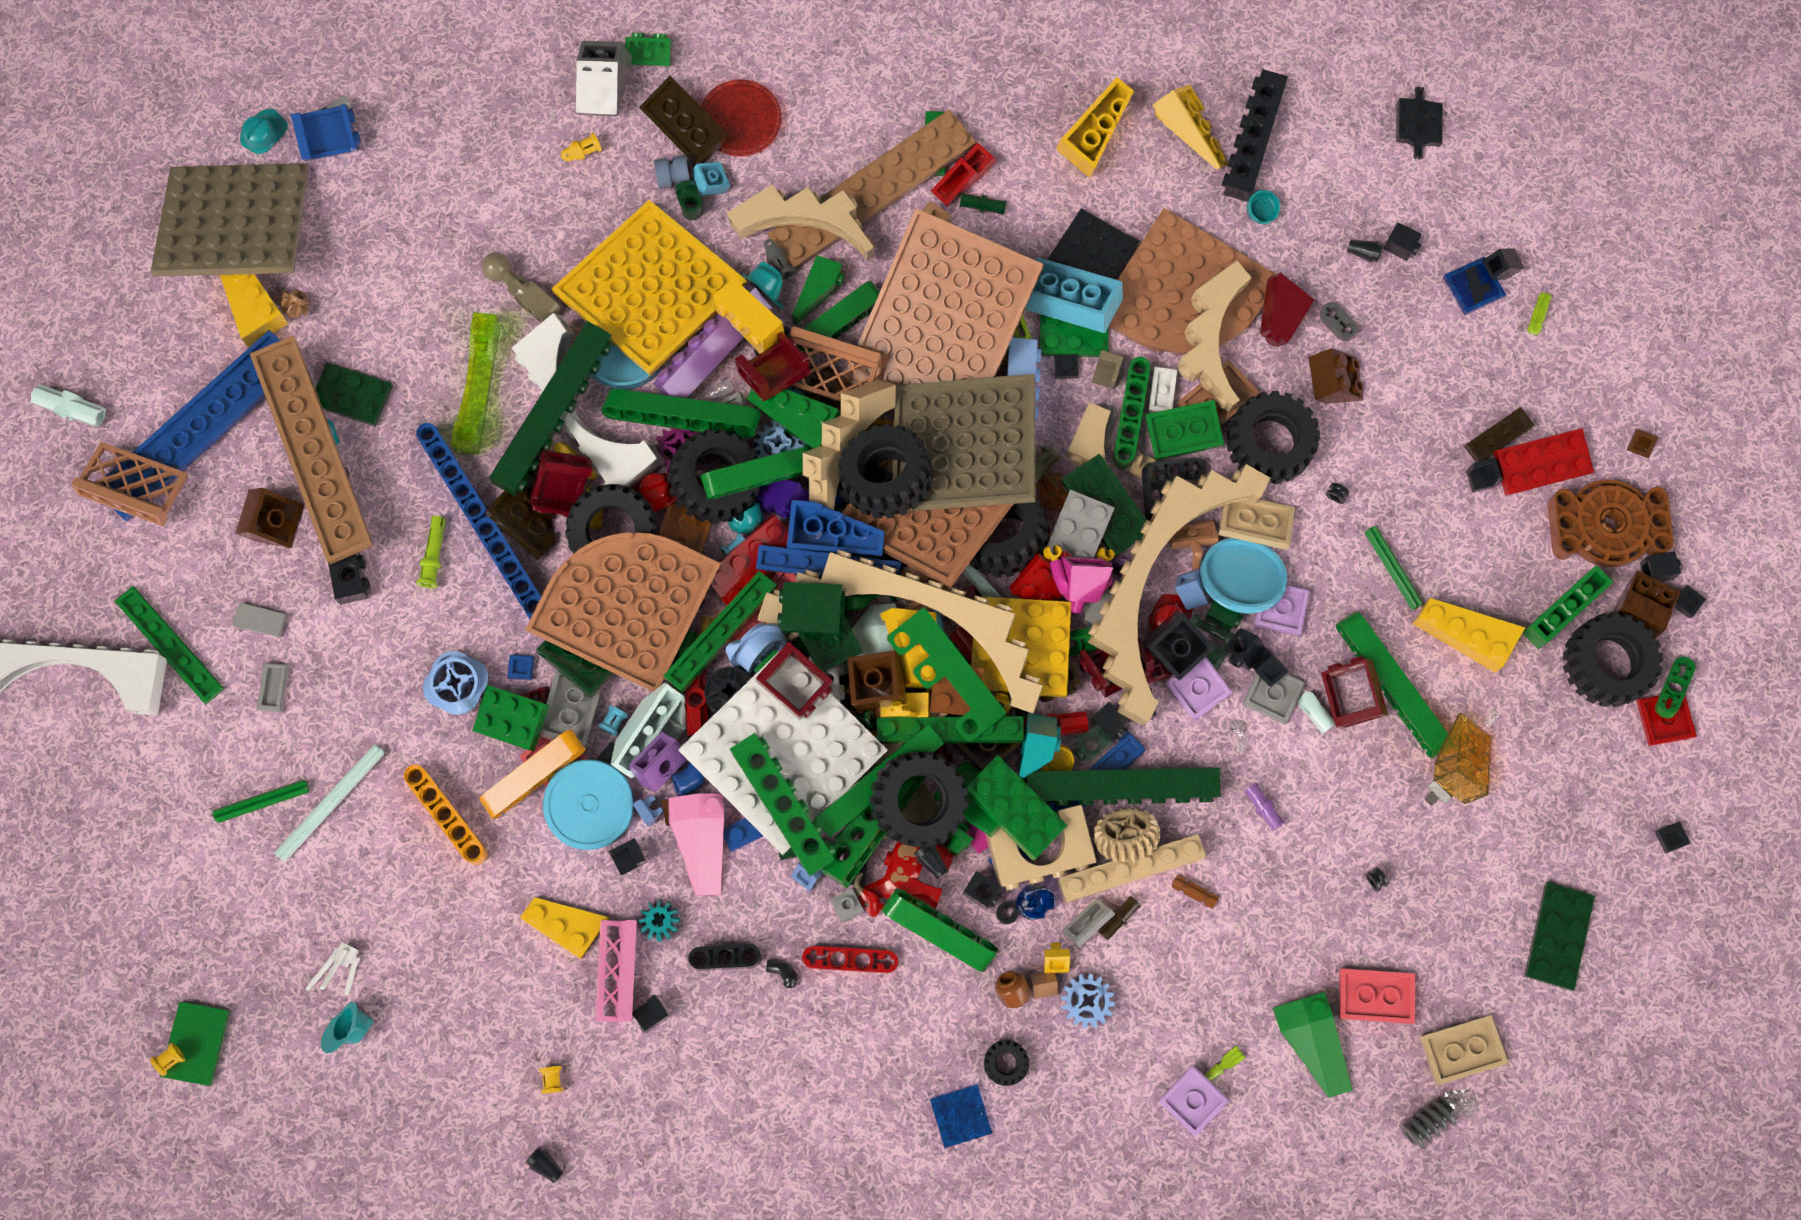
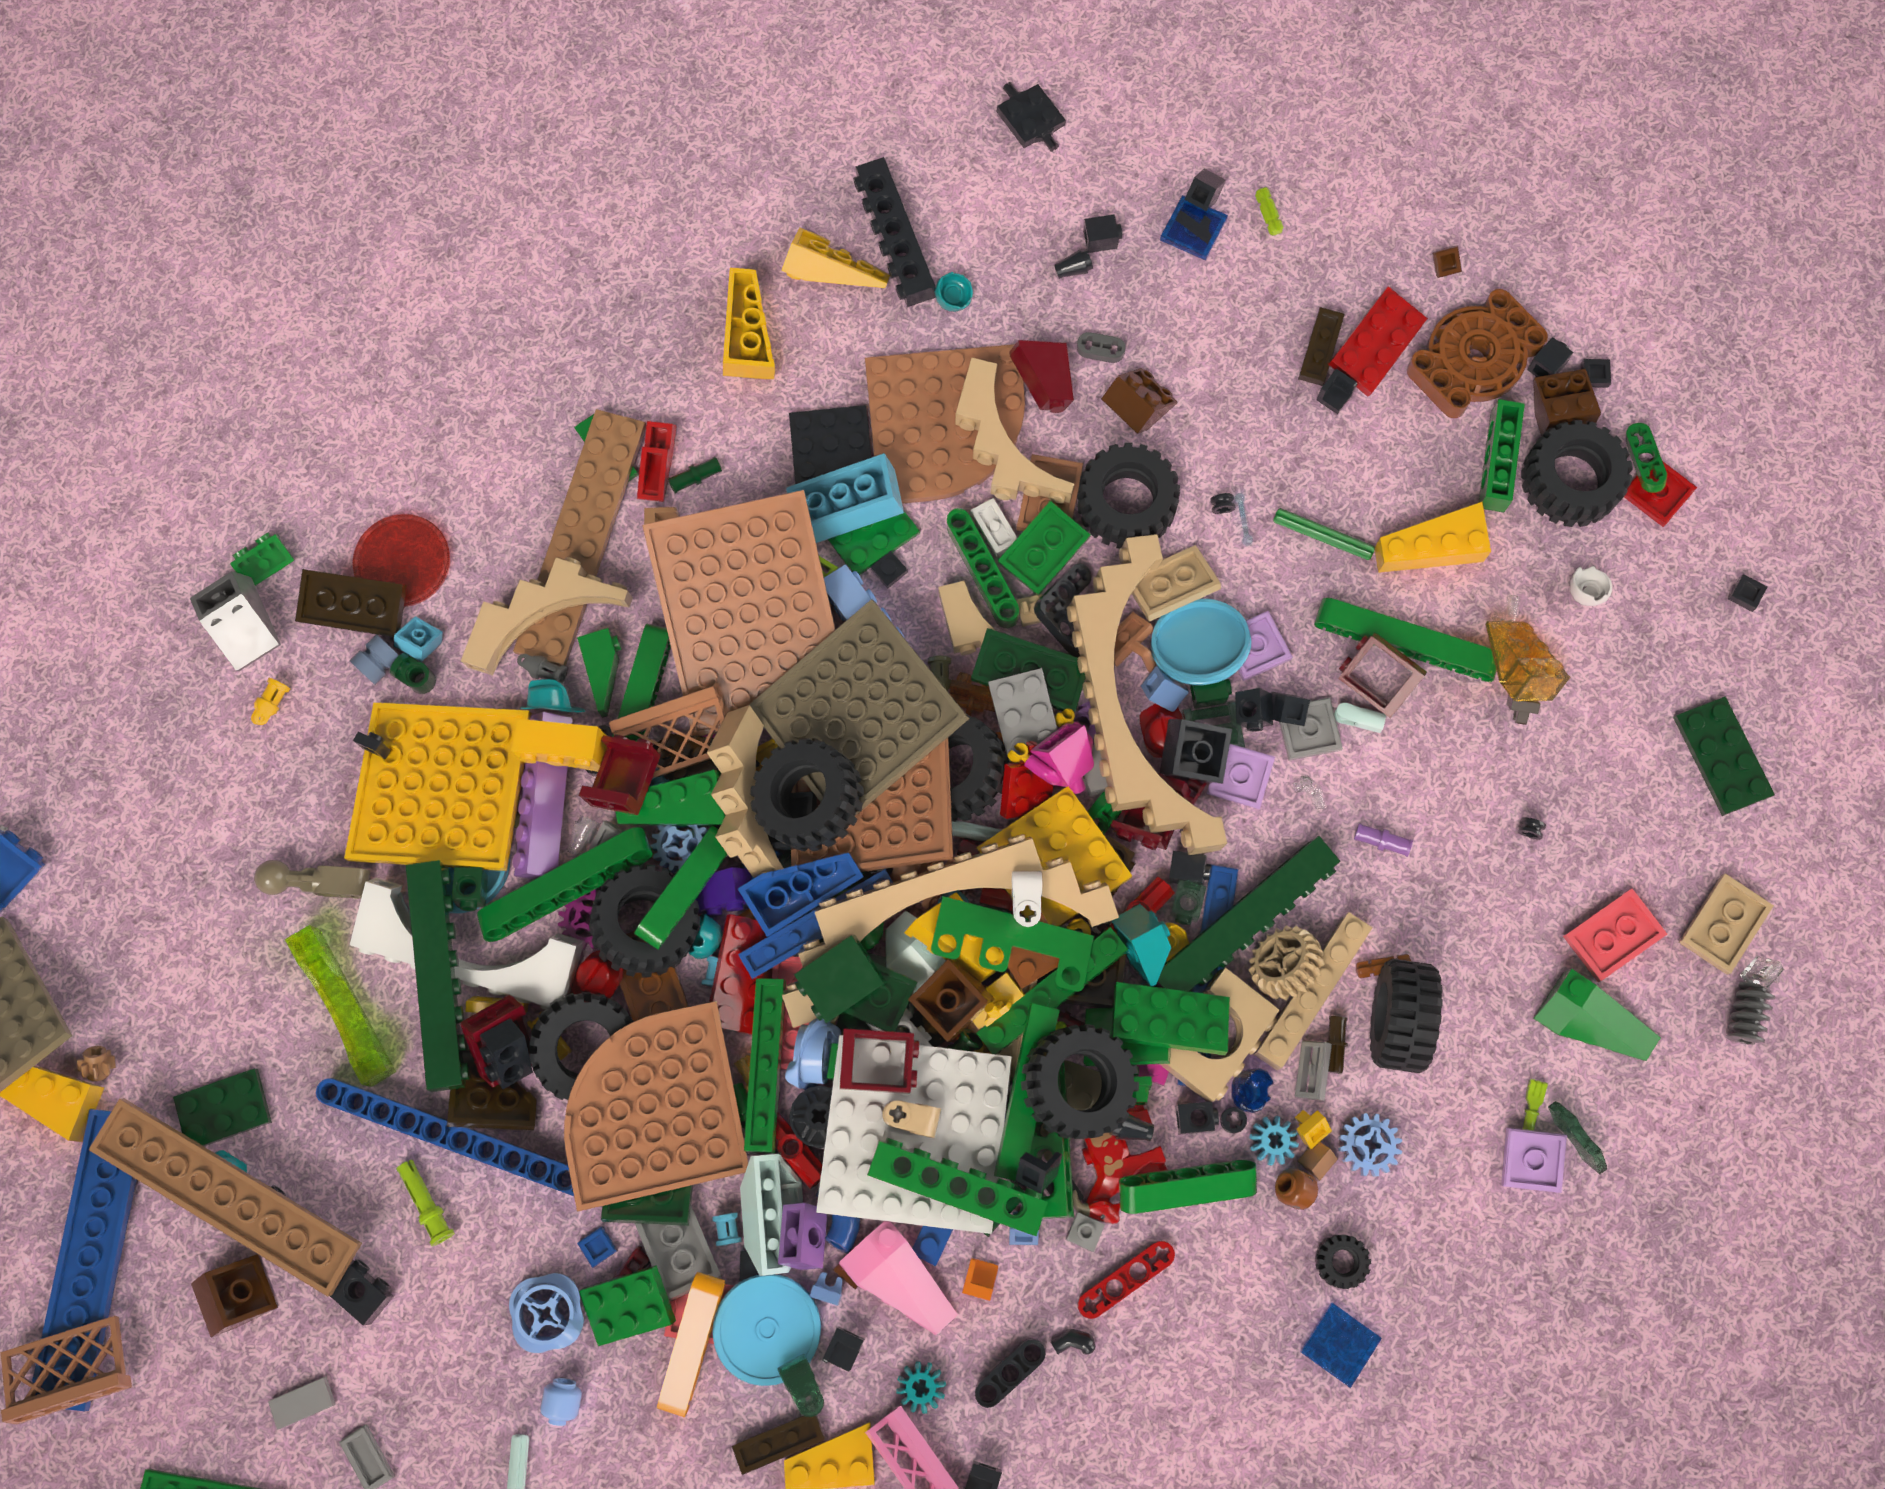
camera: 30 degrees left, 0 degrees up
light orange beam [404,764,487,865] -> none
dark tan panel [1092,350,1123,389] -> none
none -> black plate [353,731,391,759]
none -> dark green brick [452,867,488,911]
none -> black brick [479,1018,533,1089]
none -> light blue head [540,1378,582,1426]
none -> dark brown plate [732,1411,826,1475]
none -> clear green piece [777,1354,824,1417]
none -> tan piece [882,1101,941,1138]
none -> orange panel [962,1258,998,1301]
none -> white piece [1012,871,1042,927]
none -> black panel [1015,1152,1062,1194]
none -> clear light blue hinge [1235,493,1253,546]
none -> medium azure gear [1249,1116,1299,1166]
none -> black tyre [1370,959,1443,1073]
none -> clear green tile [1548,1101,1608,1175]
none -> white hair [1570,566,1612,606]

